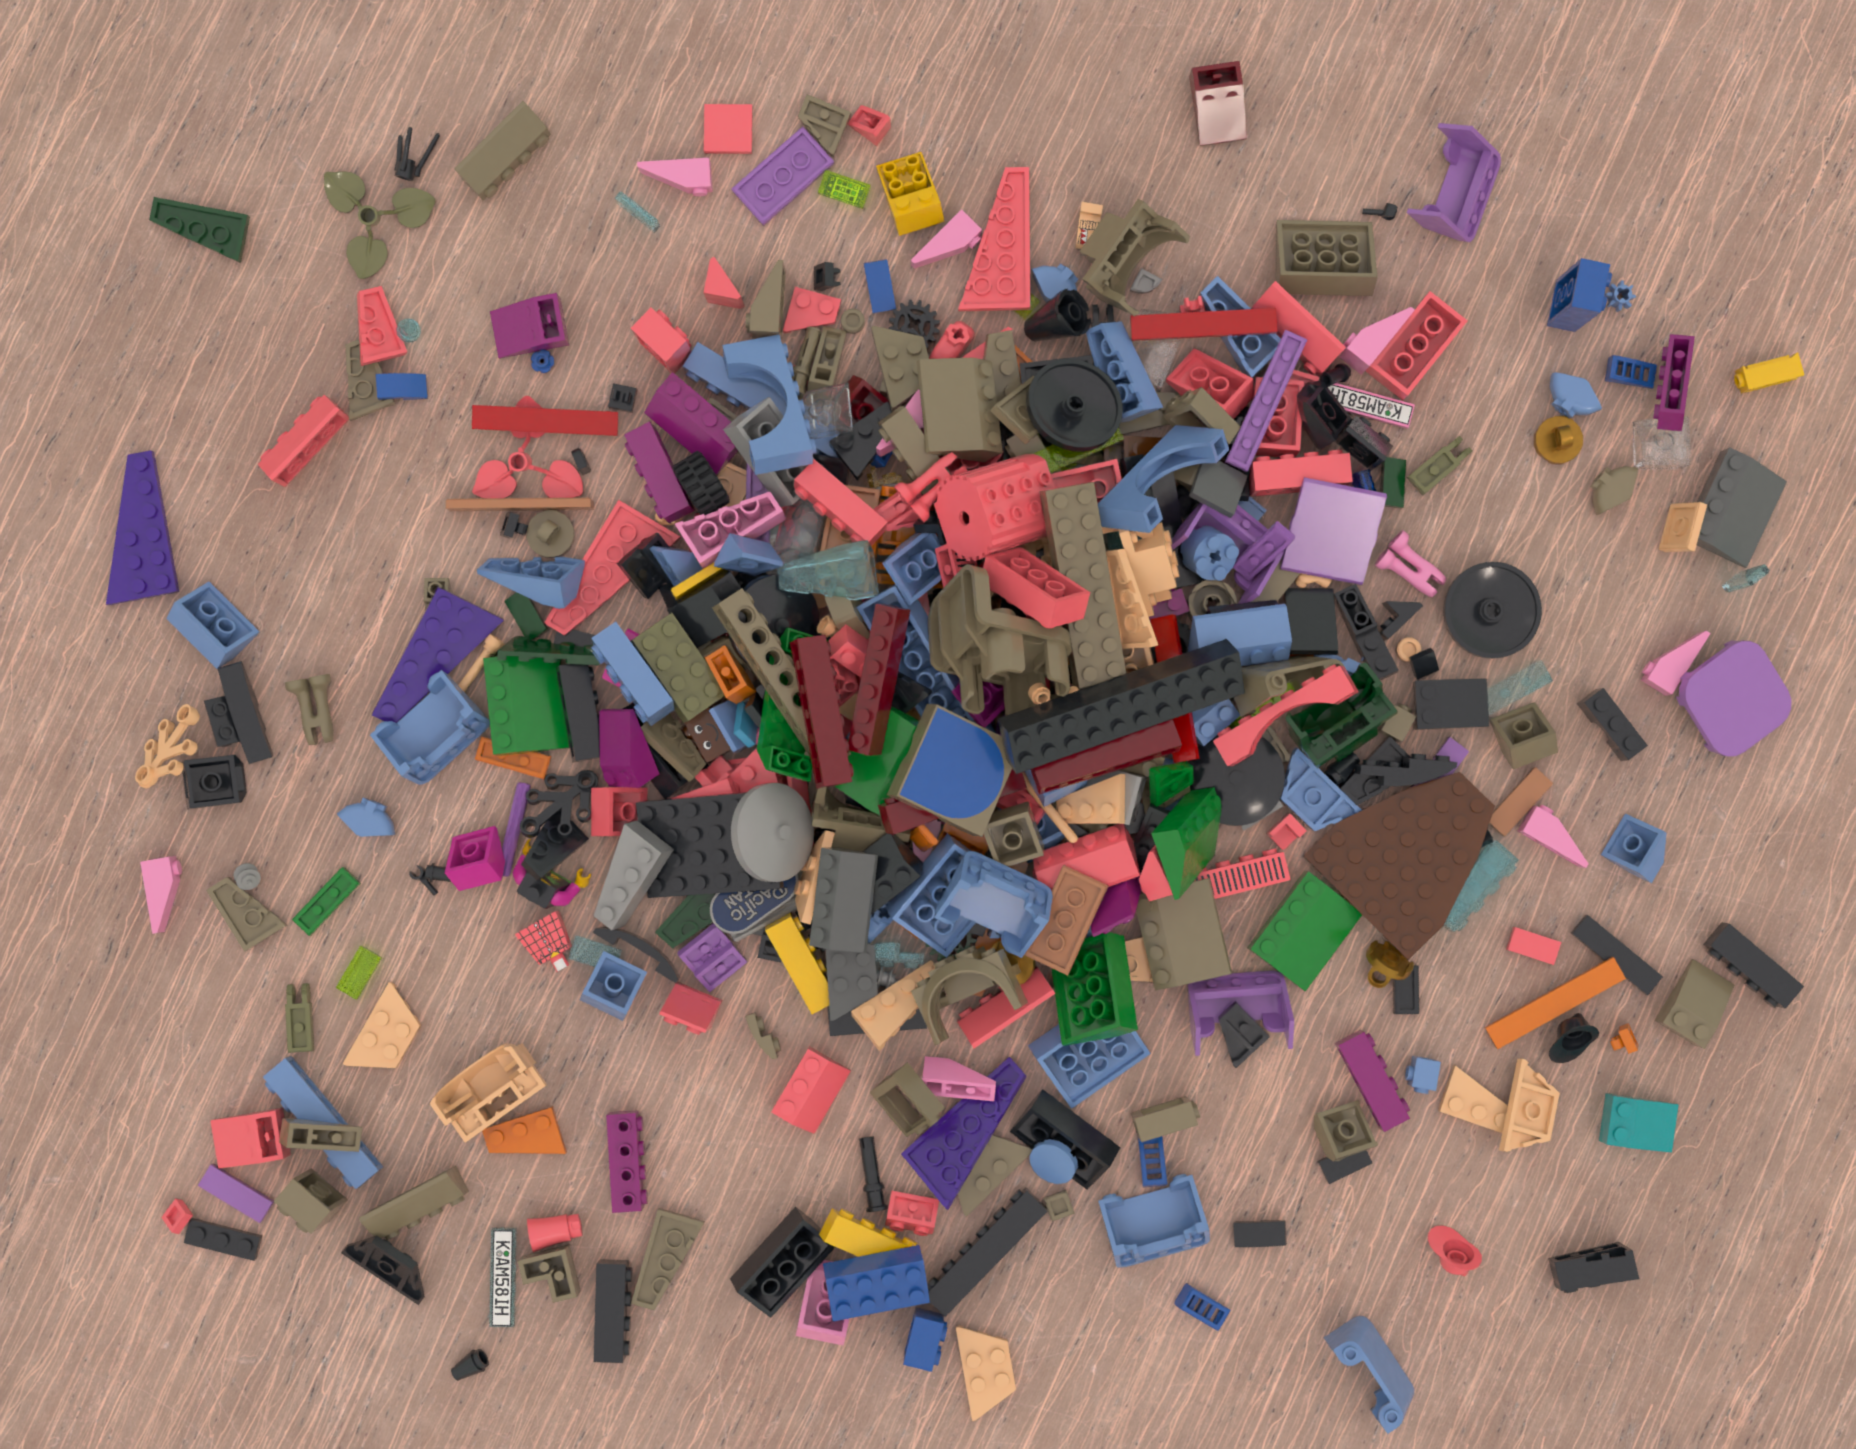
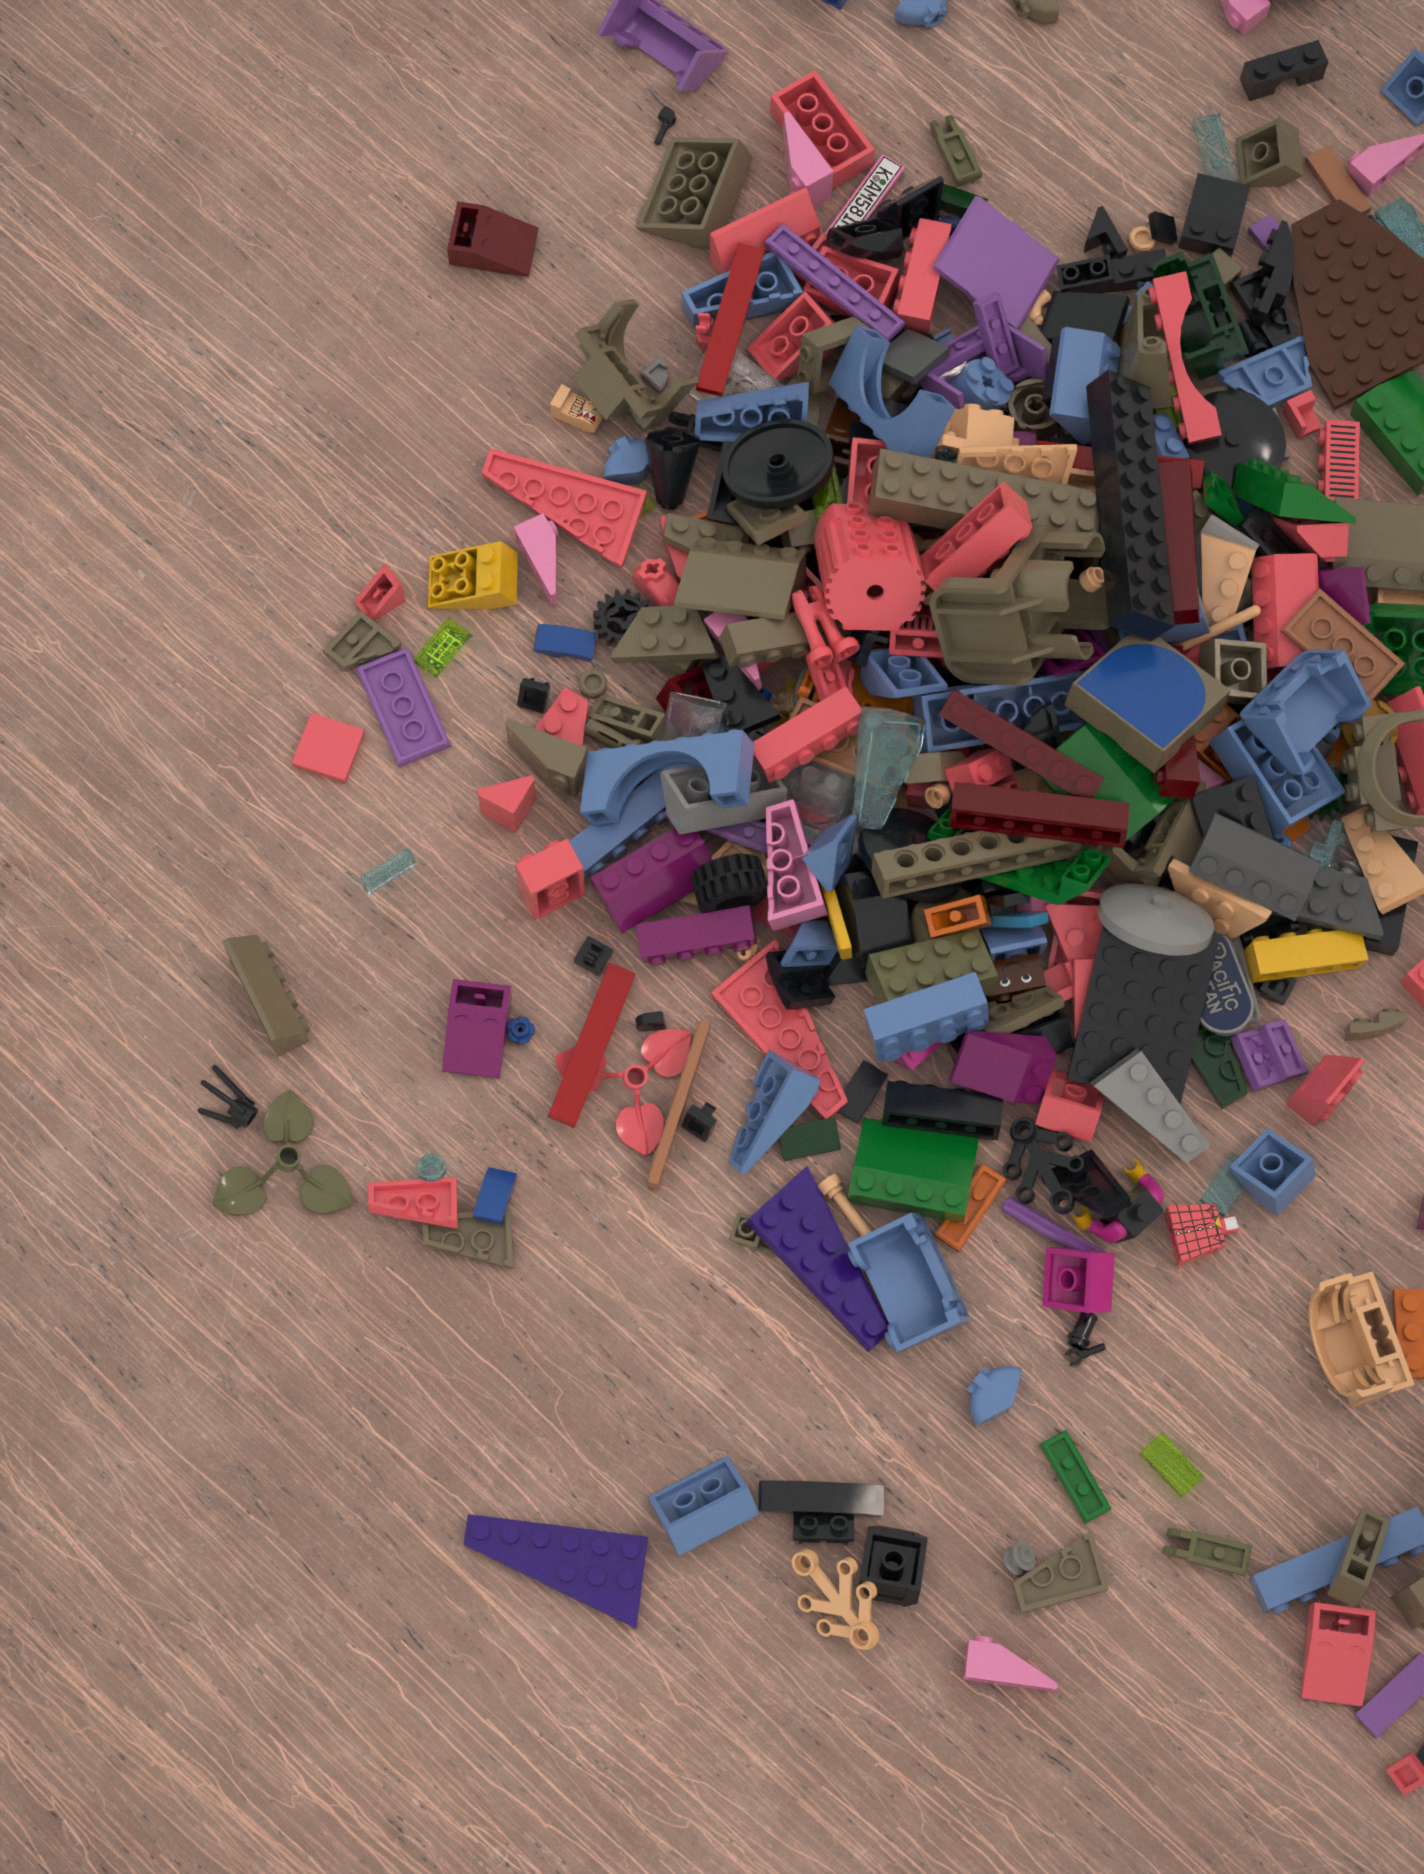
camera: 75 degrees left, 15 degrees down
dark green wing [149,197,250,263] -> none
coral slope [258,394,349,487] -> none
dark tan piece [285,674,333,745] -> none
light nougat wing [343,982,421,1068] -> none
dark green wing [497,636,600,665] -> none
dark tan tile [526,510,575,558] -> none
black slope [593,927,681,983] -> none
bright pink slope [637,158,713,196] -> none
orange slope [910,824,938,852] -> none
black pin [1320,363,1351,387] -> none
bright pink piece [1375,530,1447,597] -> none
black dish [1443,562,1542,659] -> none
pearl gold tile [1534,416,1583,464] -> none

